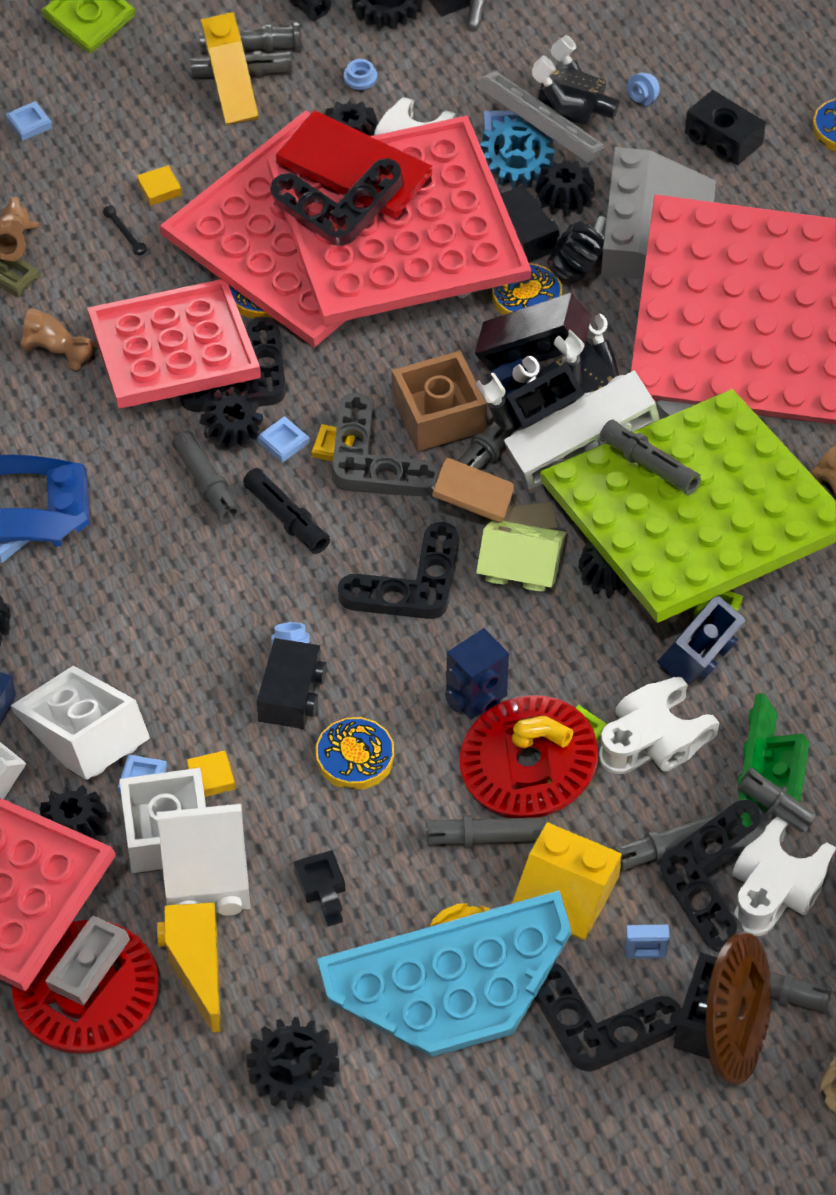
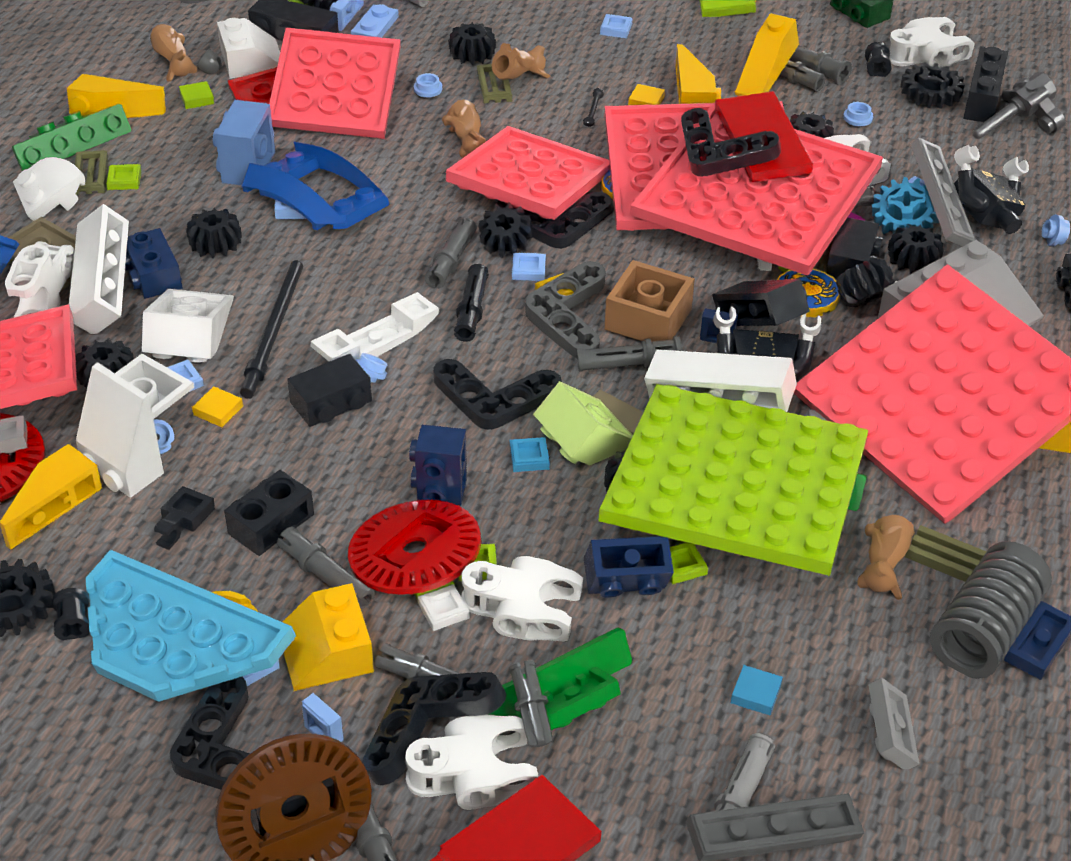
camera: 45 degrees right, 10 degrees down
tile [316,717,394,790] -> none
medium nougat slope [432,458,514,523] -> none
black torso [476,330,584,431] -> none
yellow arm [512,716,573,748] -> none
dark grey pin [600,419,701,495] -> none
none -> black bush [52,588,90,641]
none -> black brick [224,469,314,556]
none -> black bar [240,260,303,399]
none -> white slope [311,292,439,362]
none -> white tile [418,584,470,631]
none -> dark azure tile [509,437,550,472]
none -> yellow slope [675,44,721,104]

